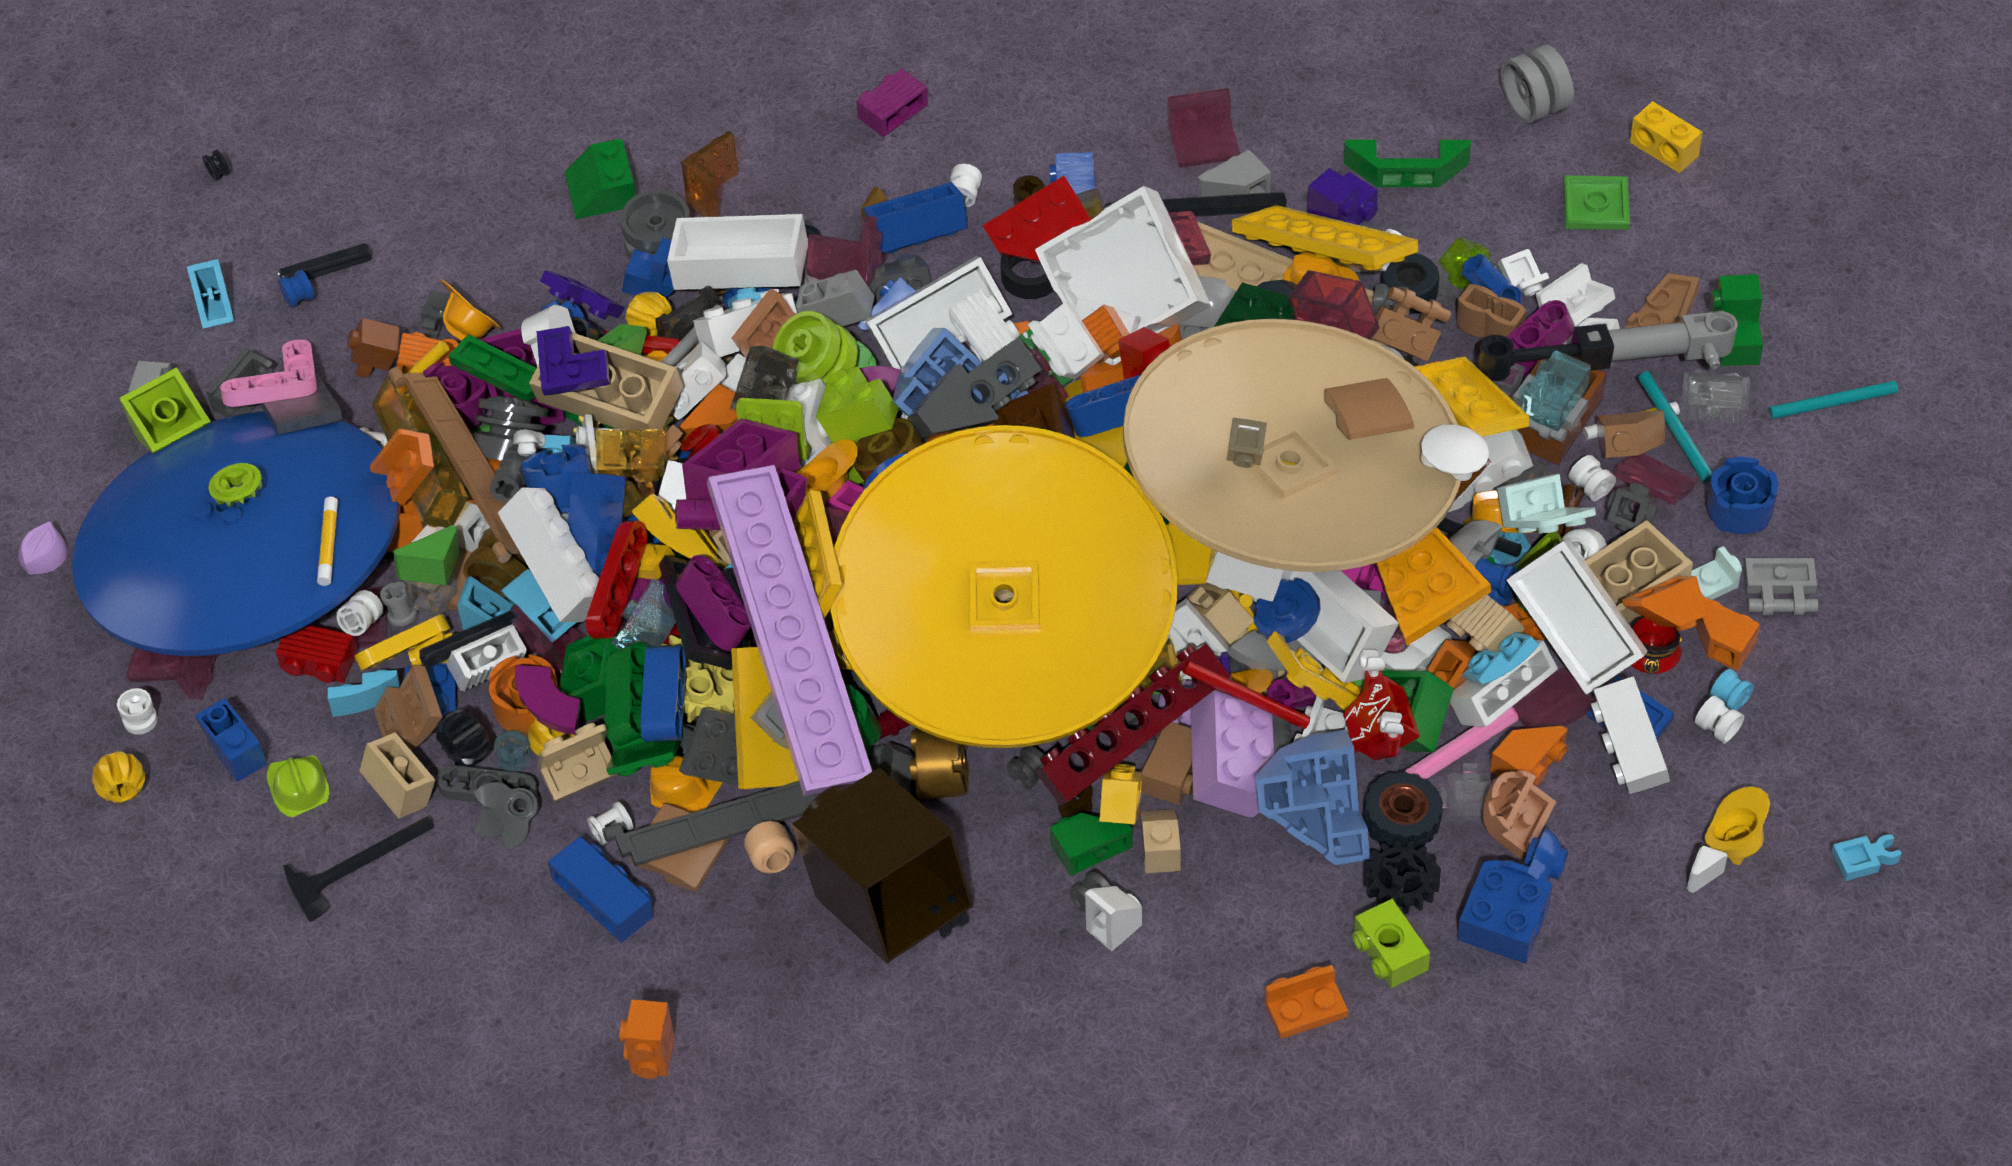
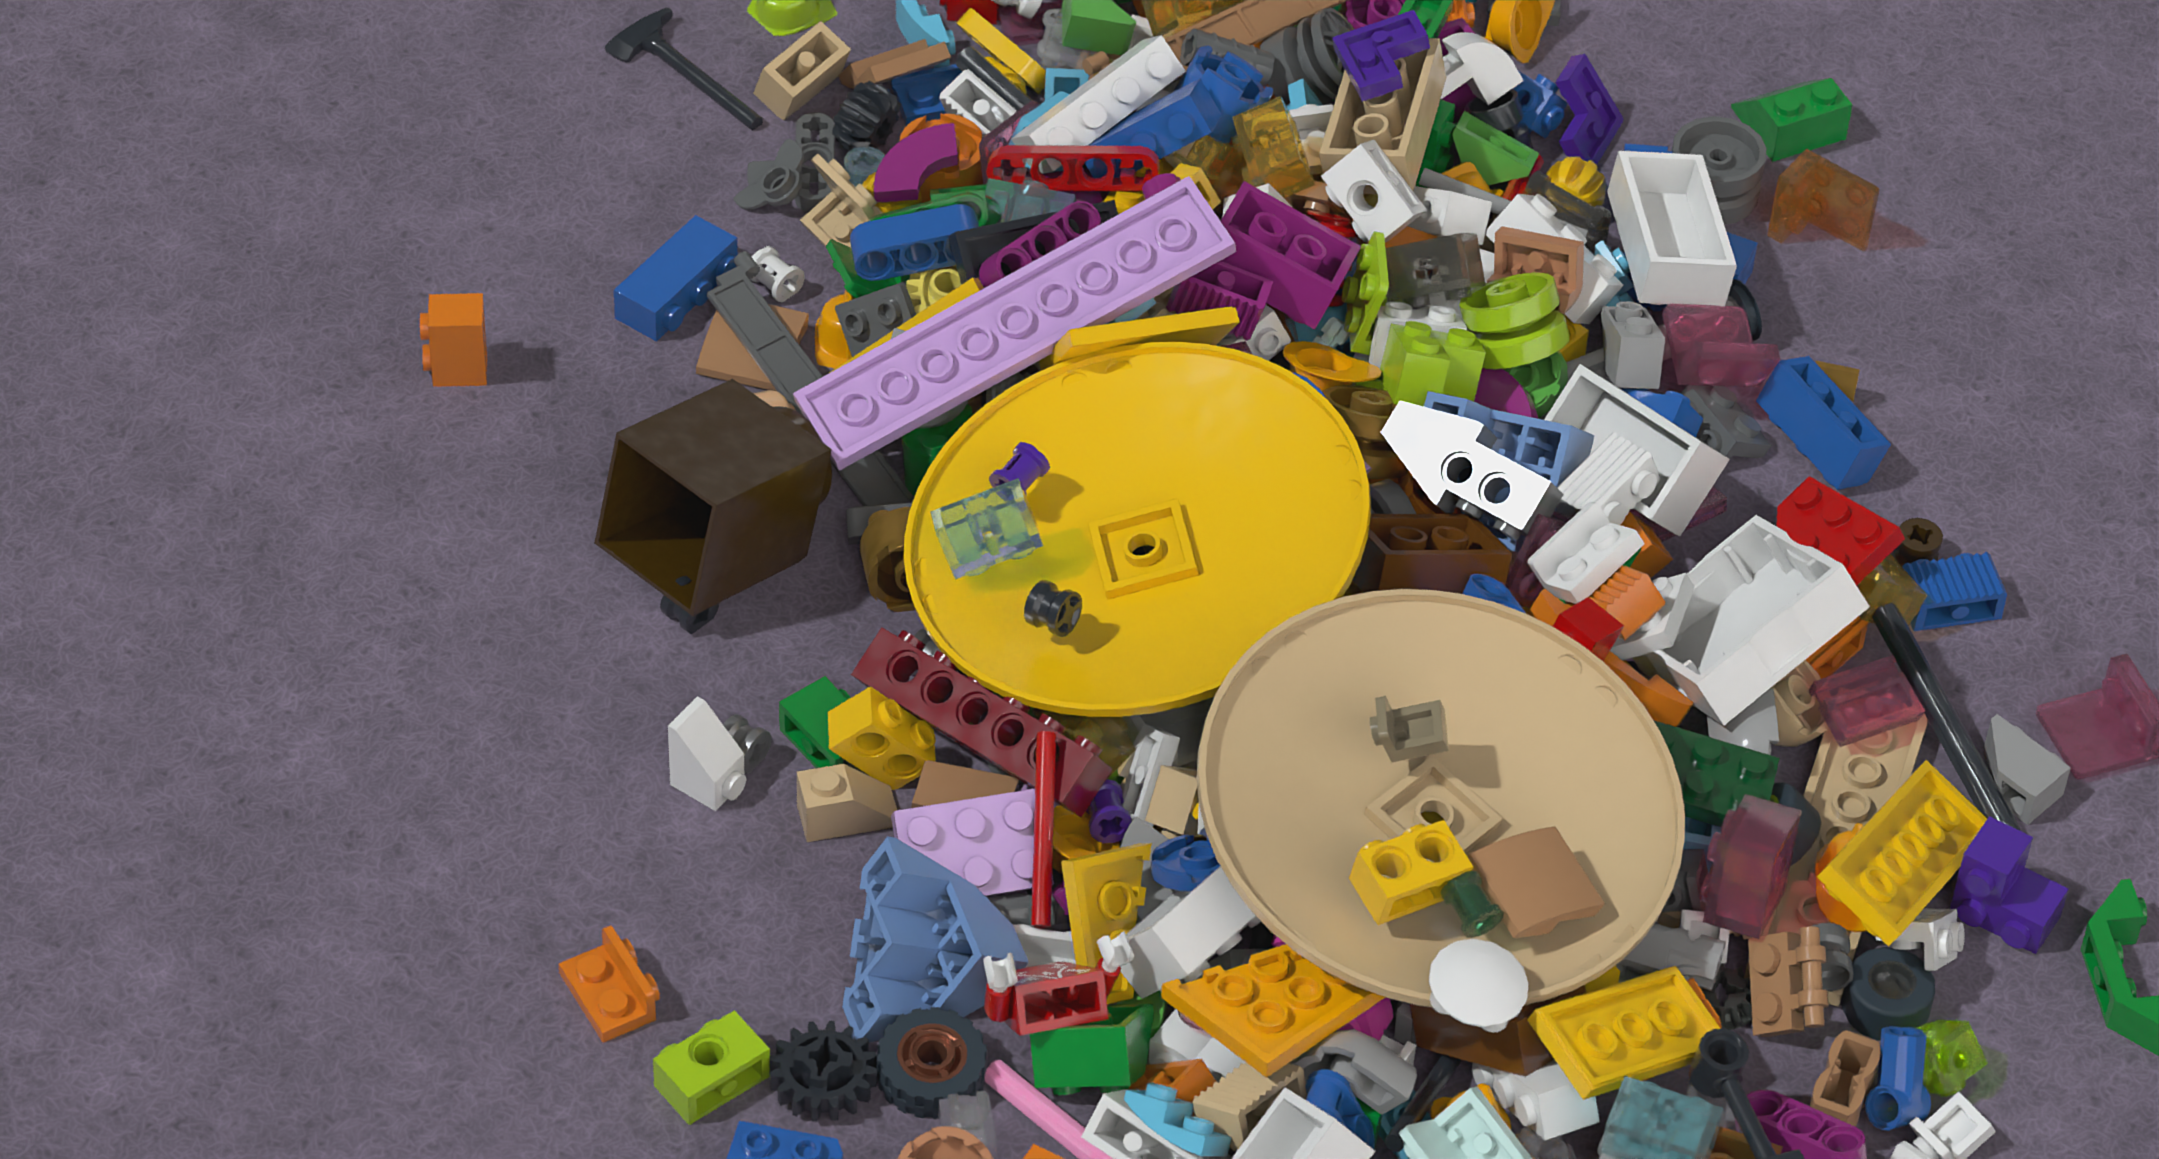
camera: 75 degrees right, 5 degrees down
white arm [513,429,545,456] -> none
magenta brick [856,68,928,137] -> none
white wheel [950,164,982,207] -> none
none -> clear light blue brick [930,478,1043,579]
none -> dark purple bush [989,442,1050,504]
none -> black wheel [1024,580,1082,637]
none -> white brick [1321,140,1427,243]
none -> yellow brick [1349,820,1474,925]
none -> clear green bush [1440,870,1504,938]

